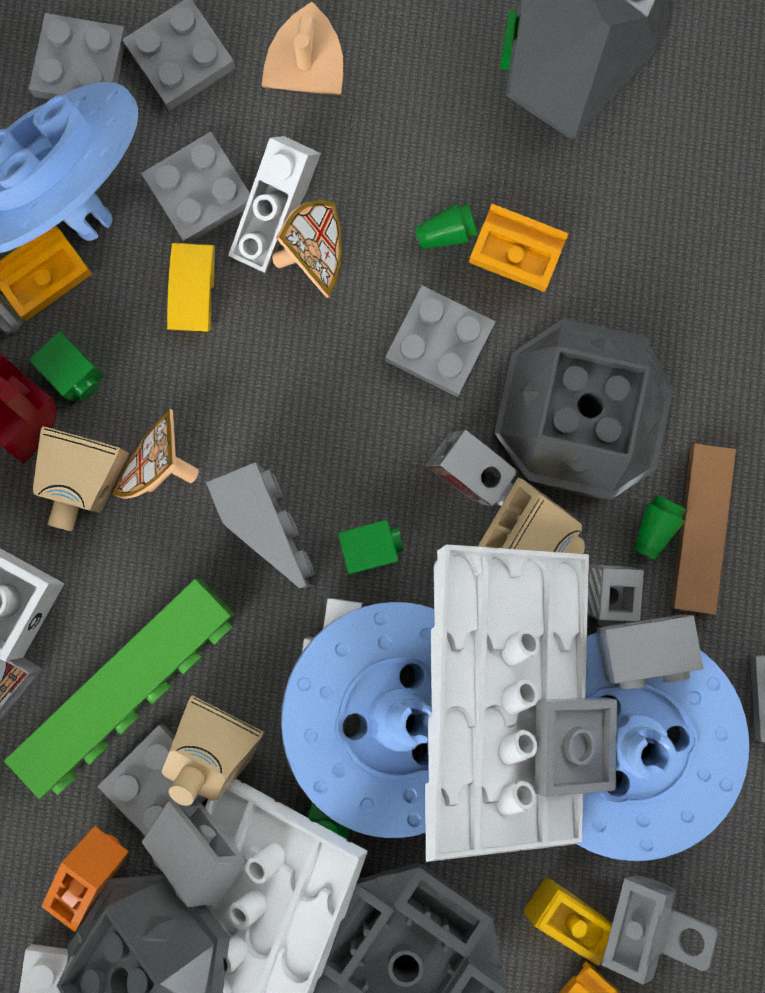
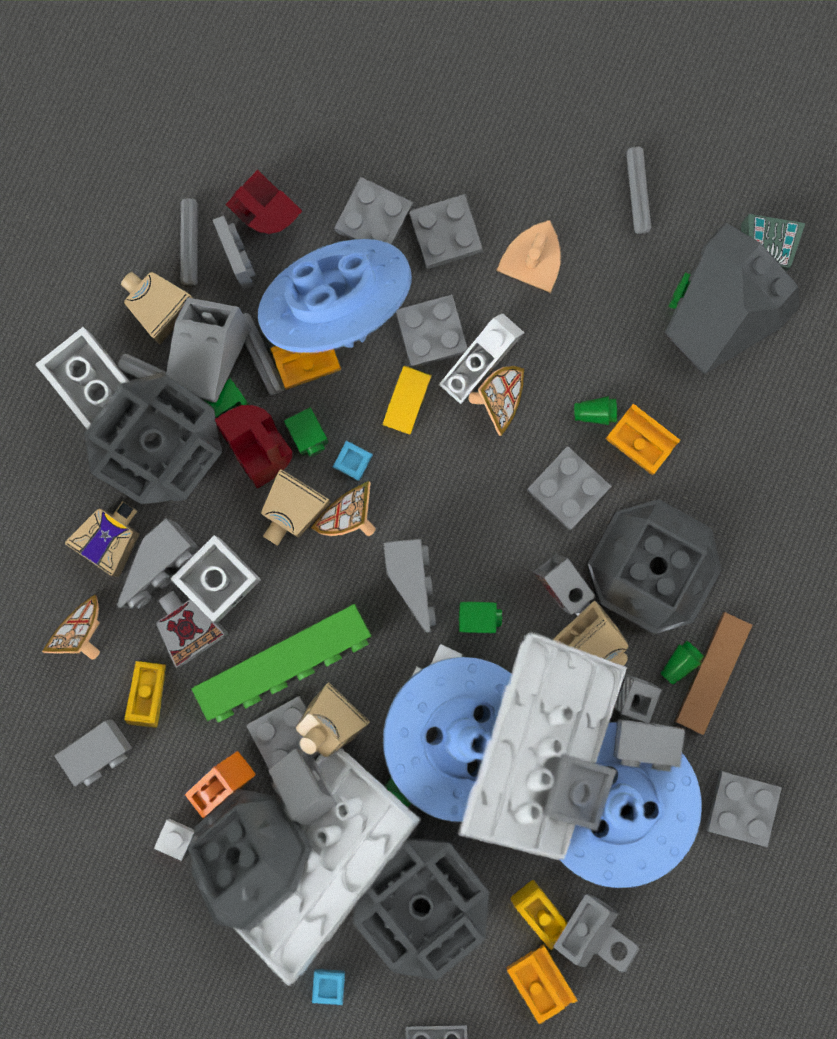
camera: 20 degrees right, 0 degrees up
none -> medium azure tile [333,441,373,481]

